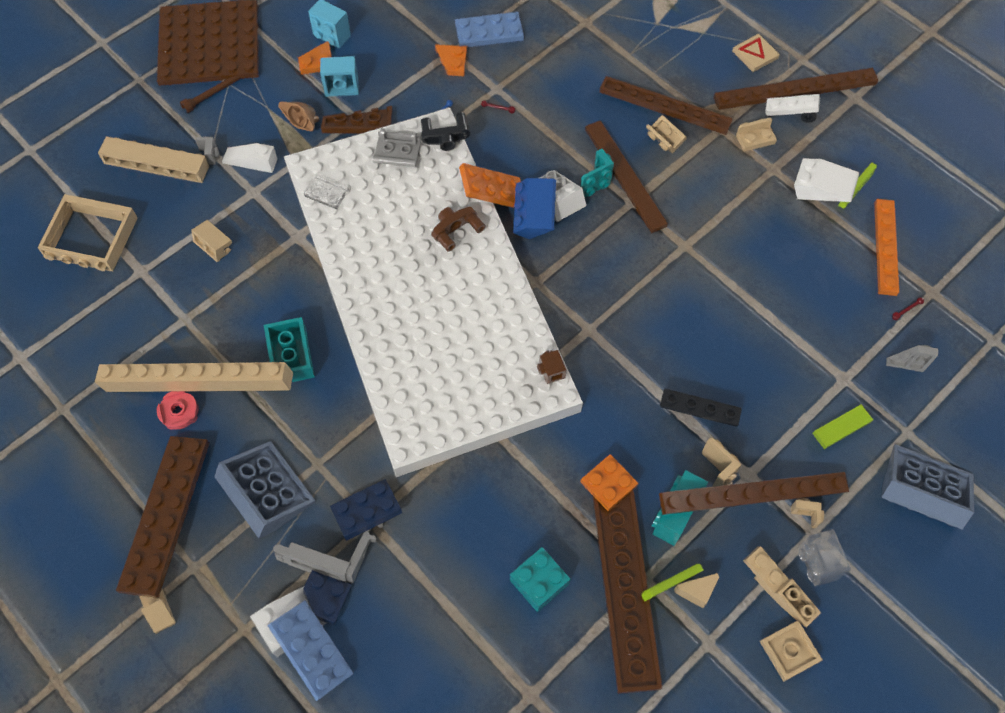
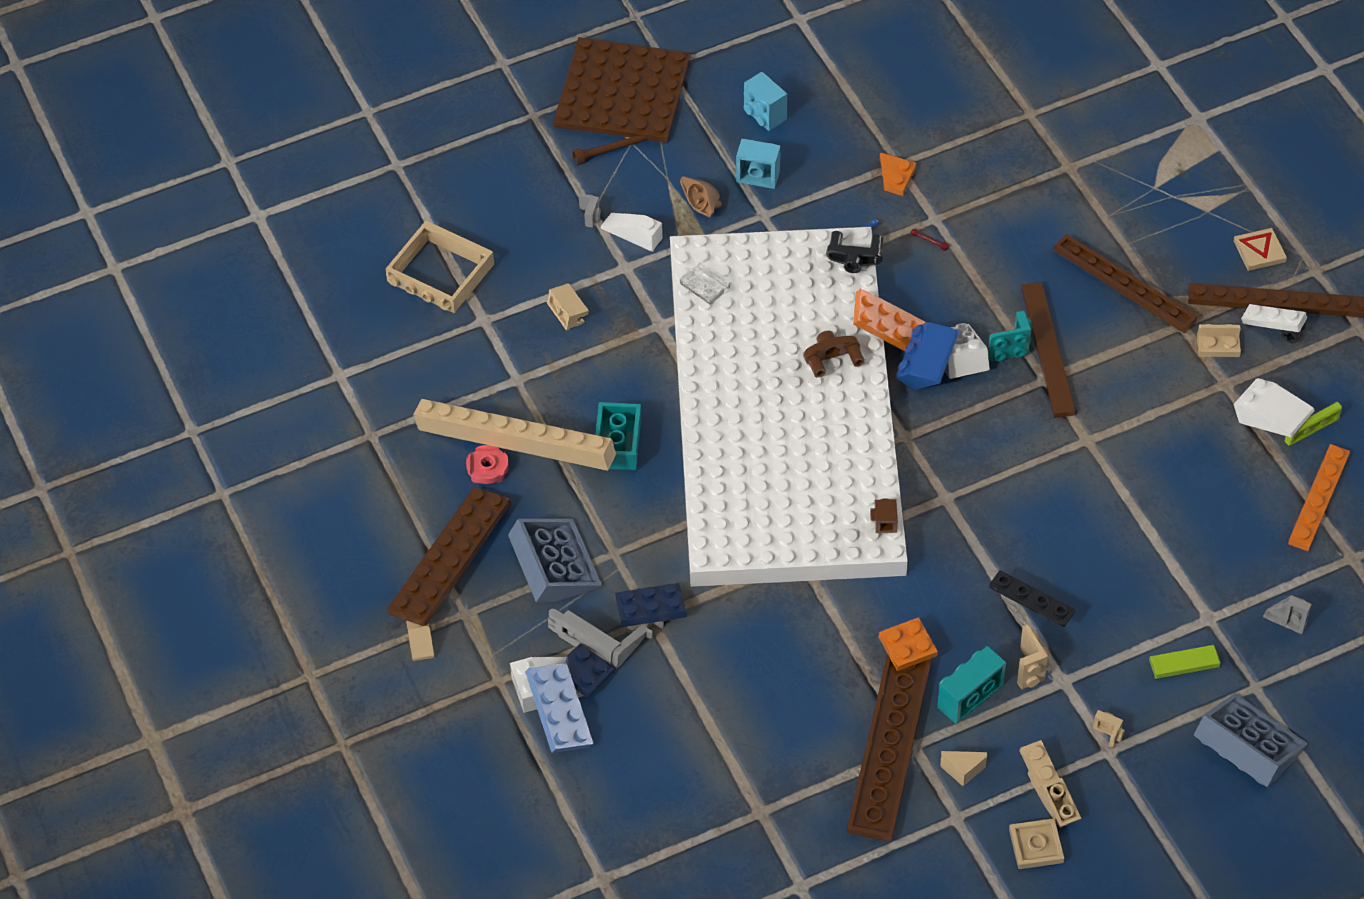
camera: 20 degrees right, 10 degrees down
tan brick [98,137,209,183] -> none
orange wing [298,41,331,75] -> none
reddish brown wing [321,106,393,134] -> none
light grey piece [373,128,421,167] -> none
medium blue plate [455,12,524,47] -> none
teal brick [510,547,570,612] -> none
lime tile [641,563,703,601] -> none
tan bracket [646,115,687,153] -> none
reddish brown plate [659,472,849,515] -> none
clear brick [798,529,851,587] -> none
dark red hinge [892,297,924,320] -> none

